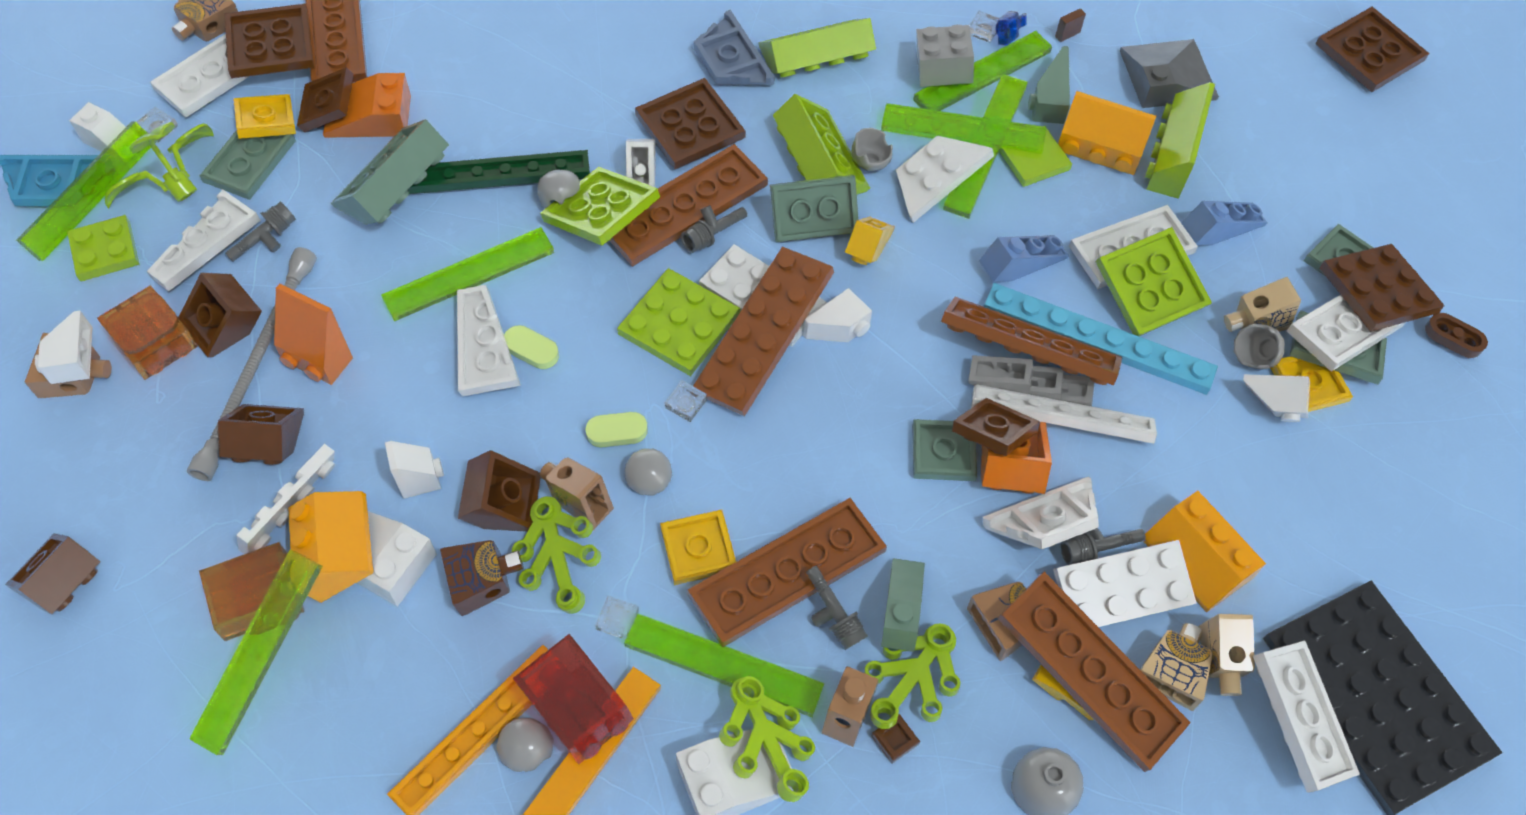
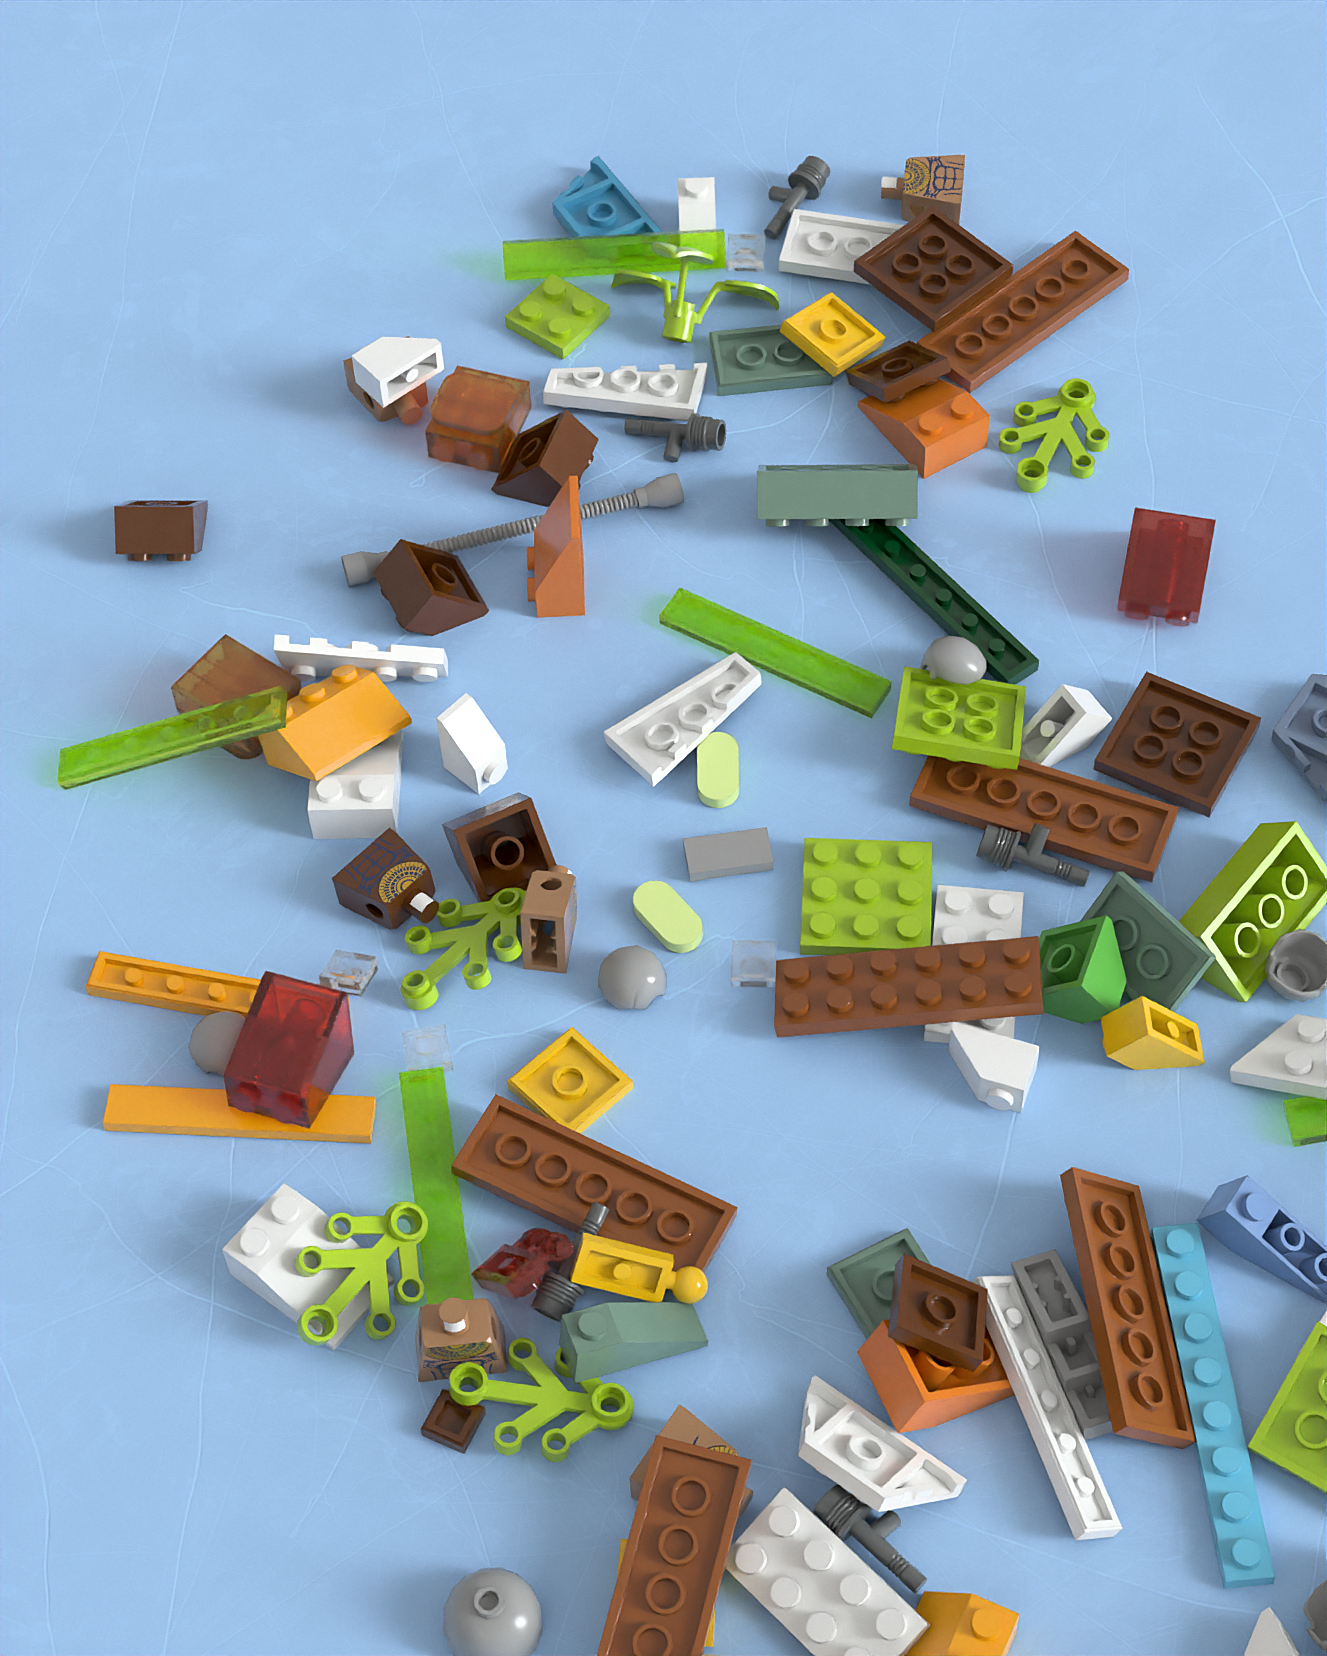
camera: 65 degrees right, 5 degrees down
none -> clear plate [319,950,378,996]
none -> clear red plate [471,1227,574,1299]
none -> yellow plate [570,1232,708,1304]
none -> light grey tile [683,827,774,882]
none -> dark grey piece [764,156,830,240]
none -> lime plant [998,378,1109,493]
none -> bright green slope [1039,915,1127,1024]
none -> clear red slope [1117,507,1216,626]

